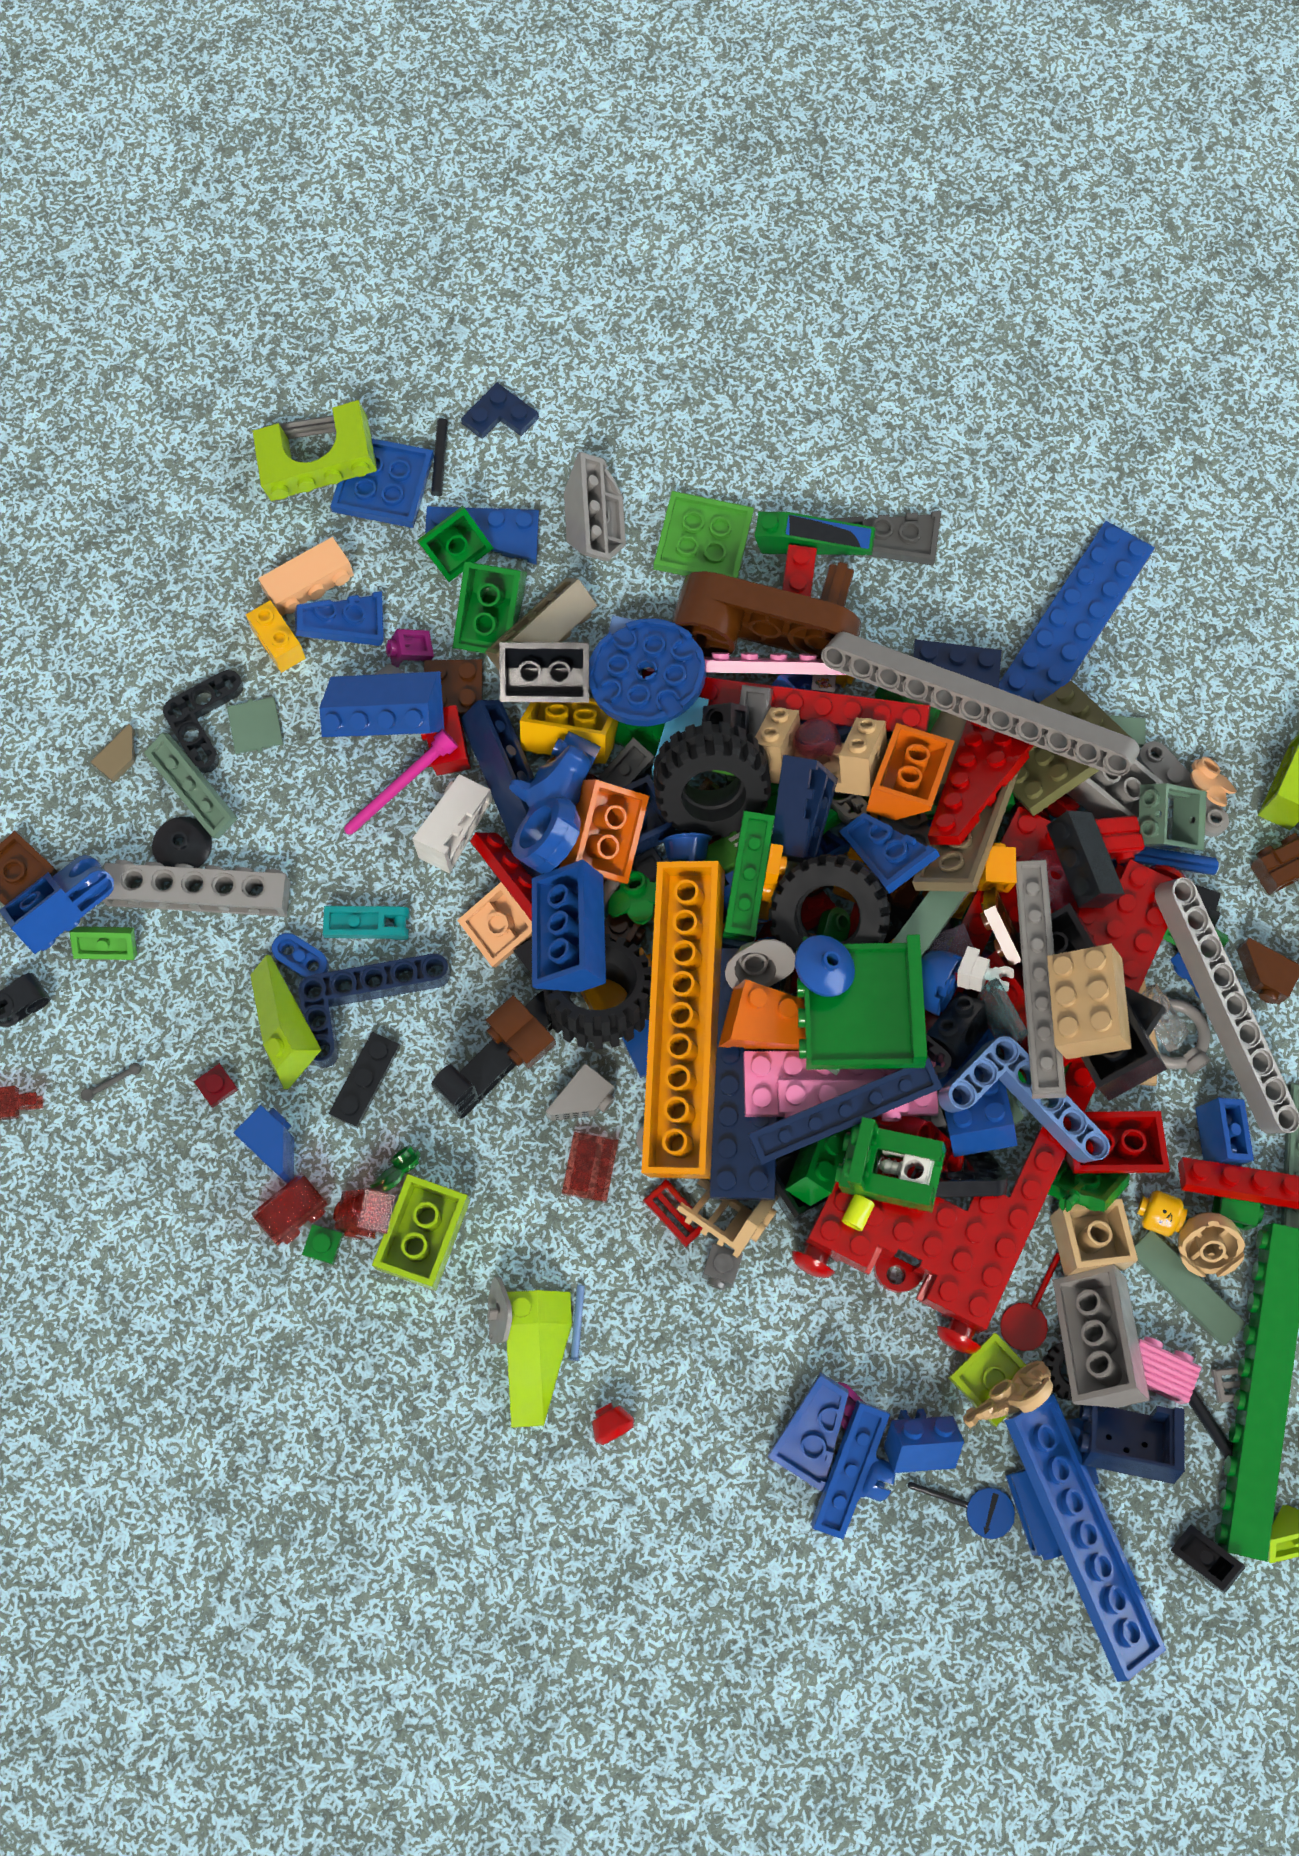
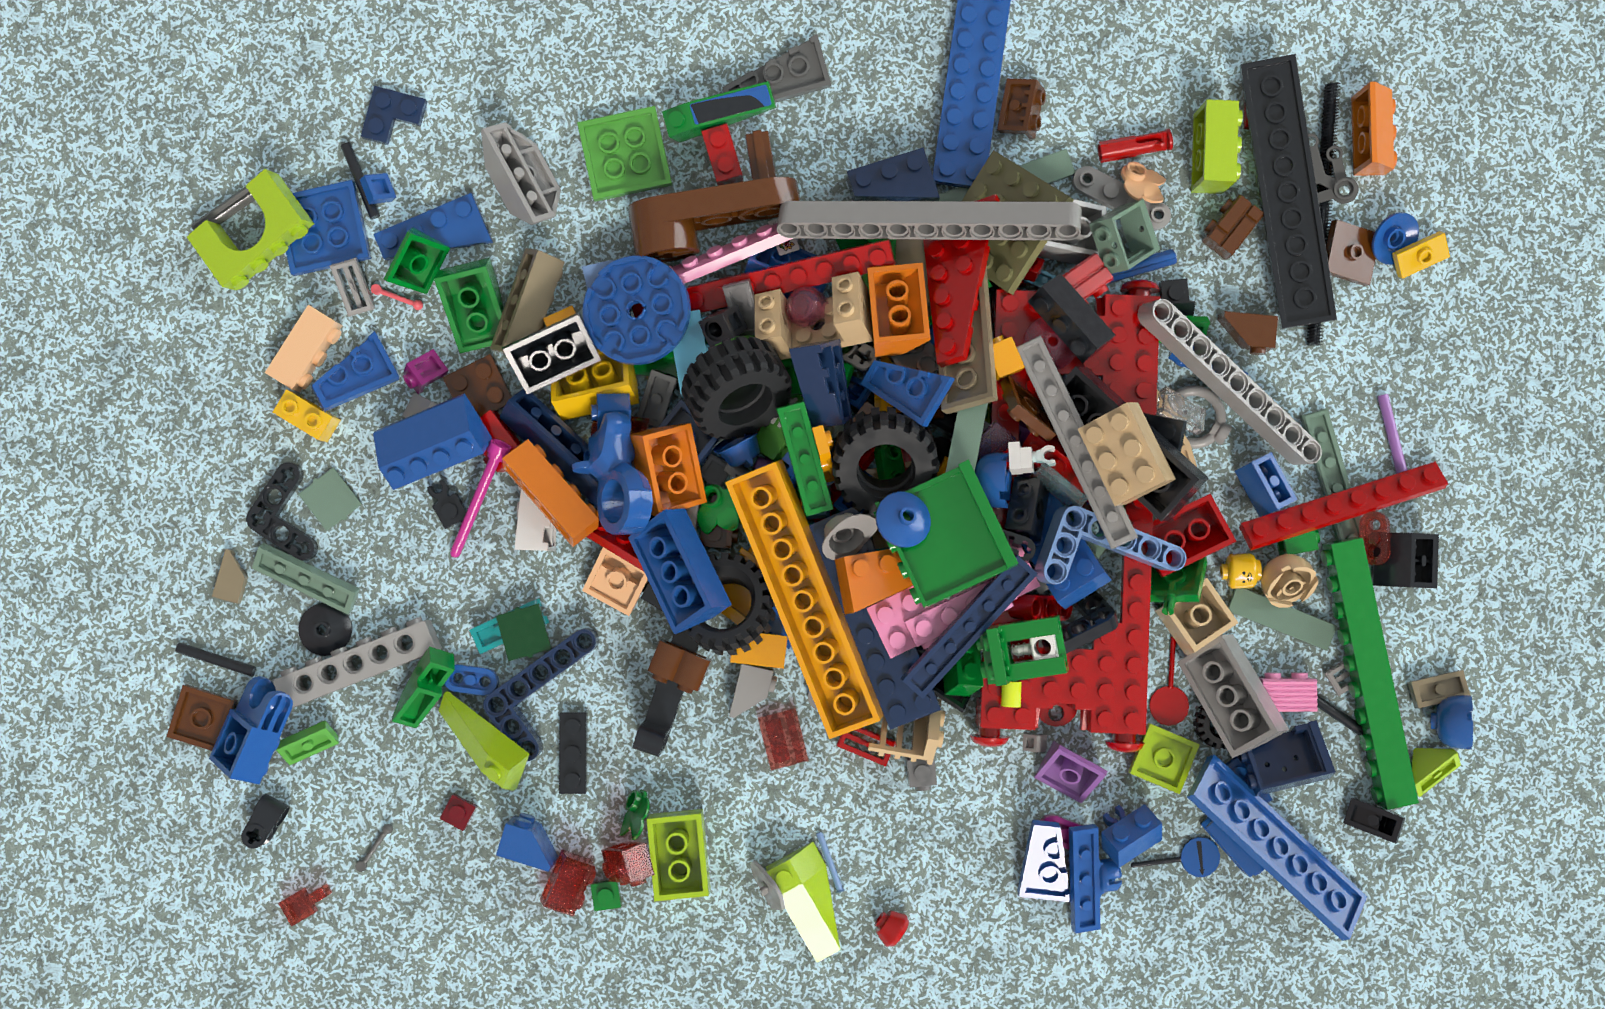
camera: 25 degrees left, 15 degrees up
tan animal [963,1361,1053,1428] -> none
none -> black bar [175,642,256,677]
none -> light grey tile [330,257,375,317]
none -> blue plate [360,173,397,204]
none -> coral hinge [371,284,423,310]
none -> green slope [392,646,455,728]
none -> black plate [427,479,467,529]
none -> dark green piece [496,603,552,661]
none -> orange brick [502,439,599,547]
none -> light orange panel [730,633,788,669]
none -> reddish brown bracket [997,78,1046,139]
none -> light grey piece [1023,734,1047,752]
none -> medium lavender slope [1034,741,1108,803]
none -> red piece [1098,129,1173,163]

